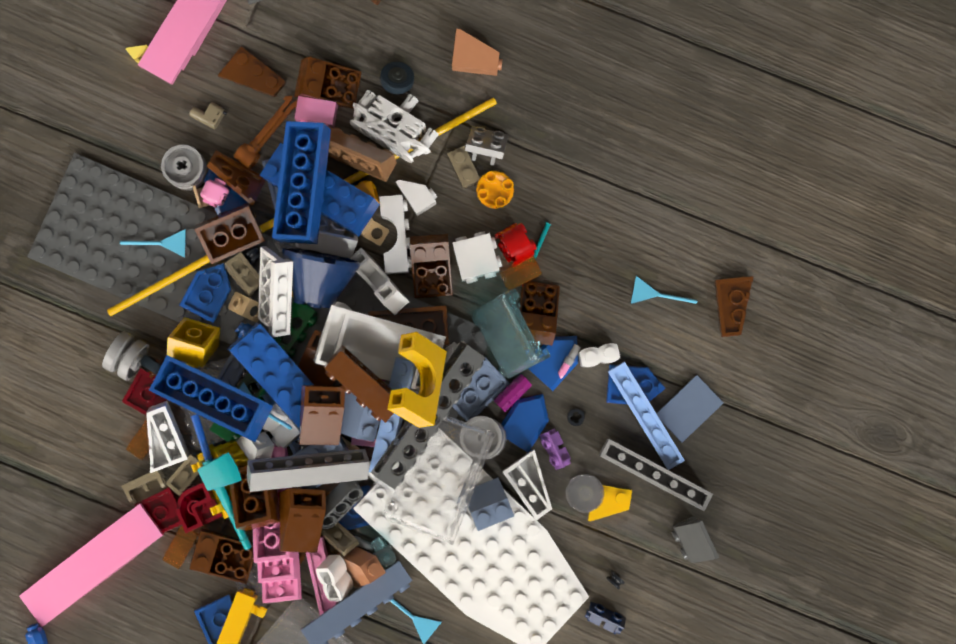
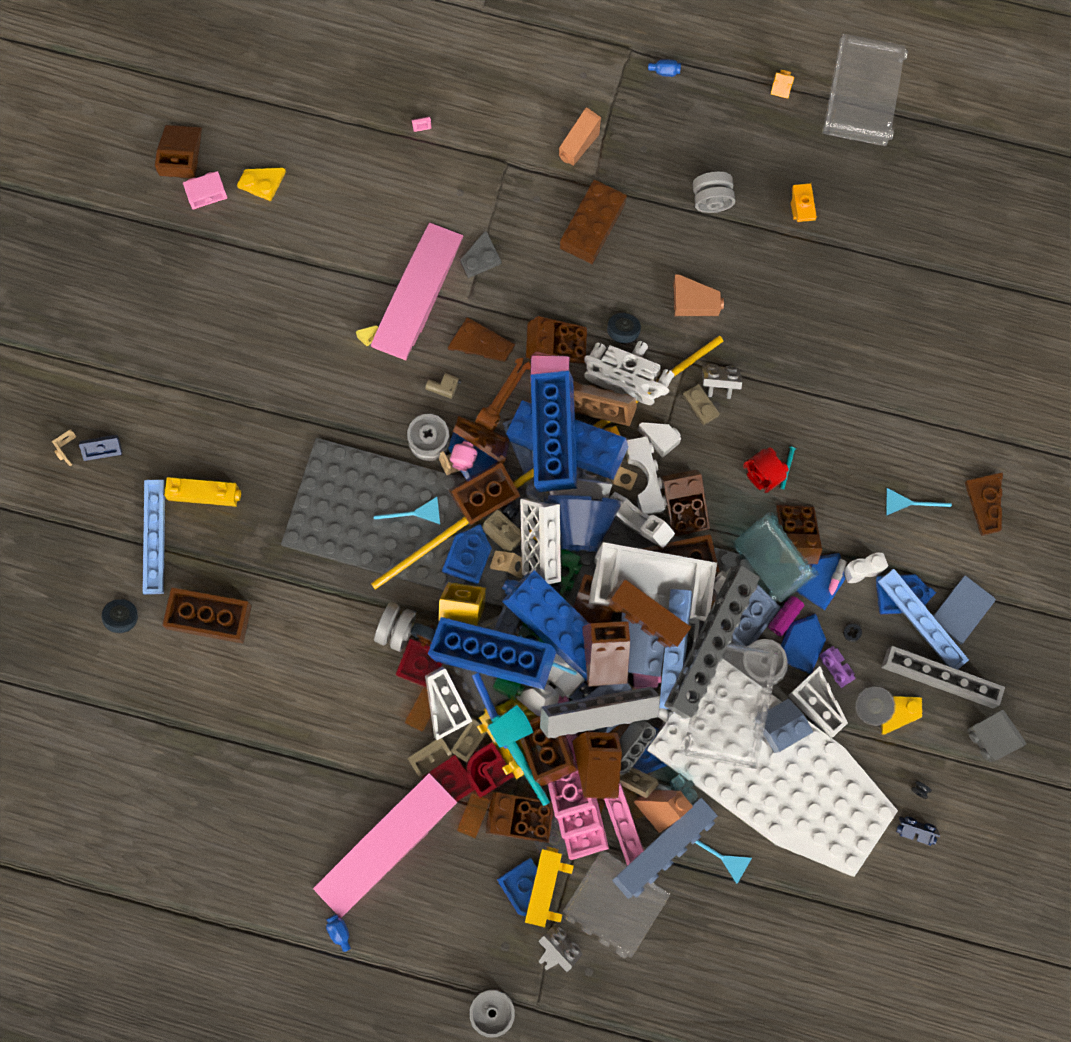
camera: 10 degrees left, 10 degrees down
white brick [316,555,353,601] -> none
yellow arch [388,332,447,428] -> none
white brick [452,231,502,284] -> none
light orange dish [476,171,514,209] -> none
clear orange tile [500,256,542,291] -> none

